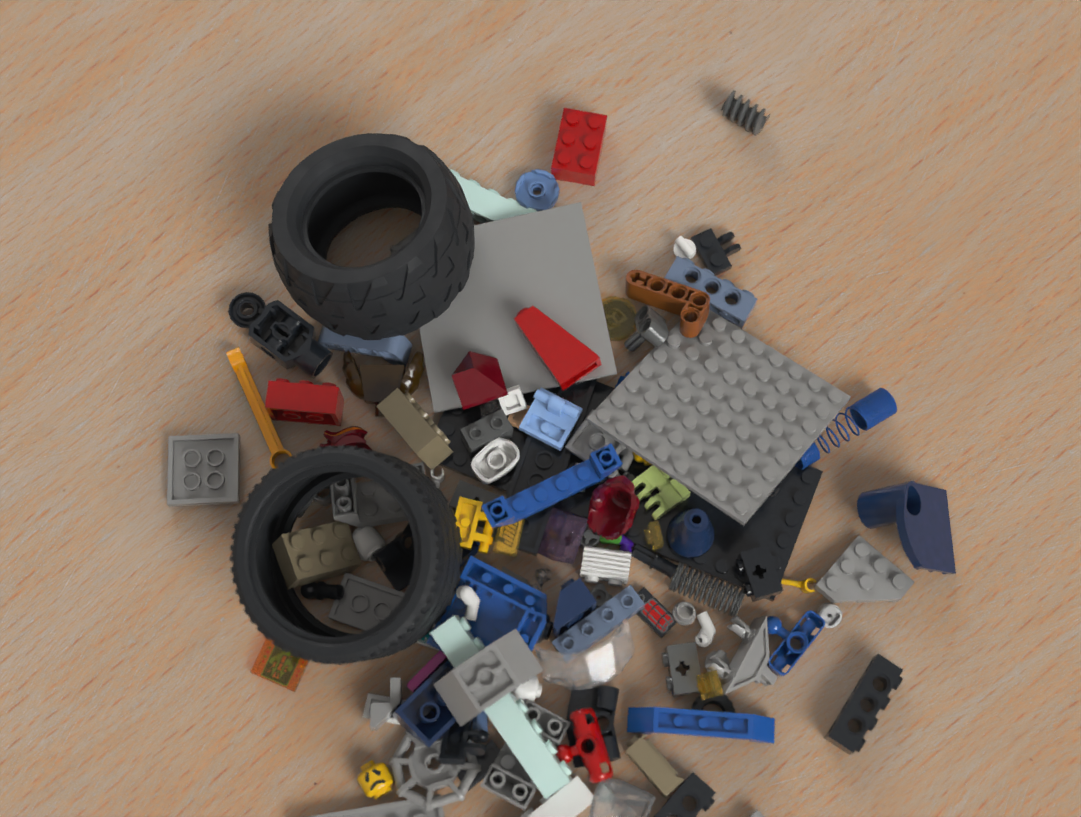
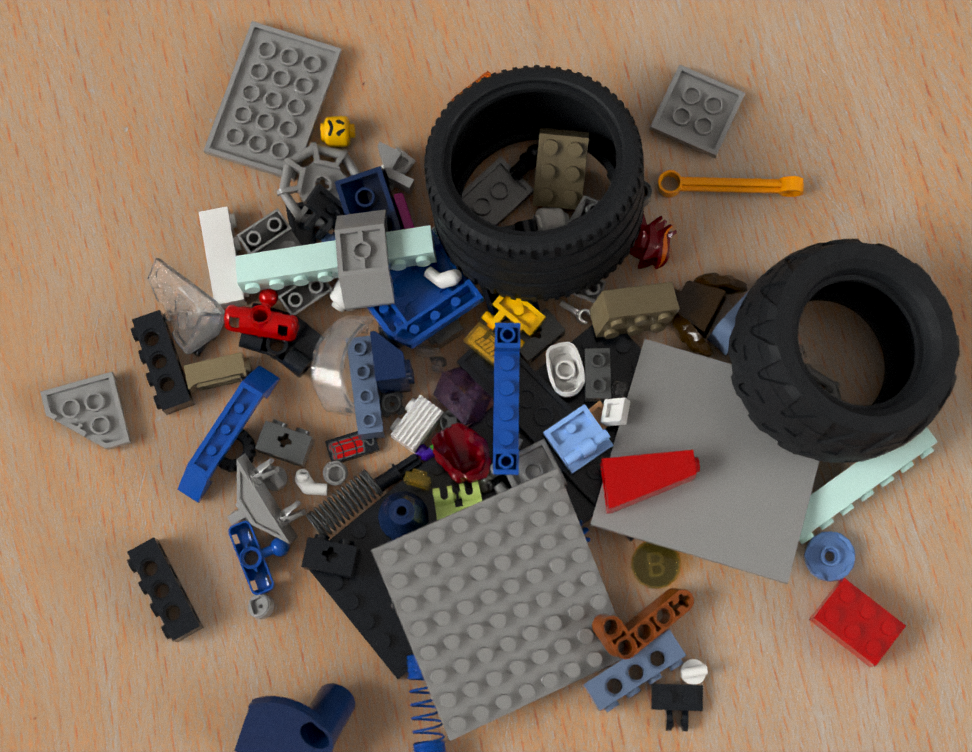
camera: 120 degrees right, 5 degrees up
black brick [228,292,333,378] -> none
red brick [265,378,344,426] -> none
dark red slope [451,351,508,410] -> none
dark grey beam [624,305,668,352] -> none
clear yellow plate [696,670,723,700] -> none
yellow hand [781,578,817,593] -> none
light grey plate [814,535,915,603] -> none

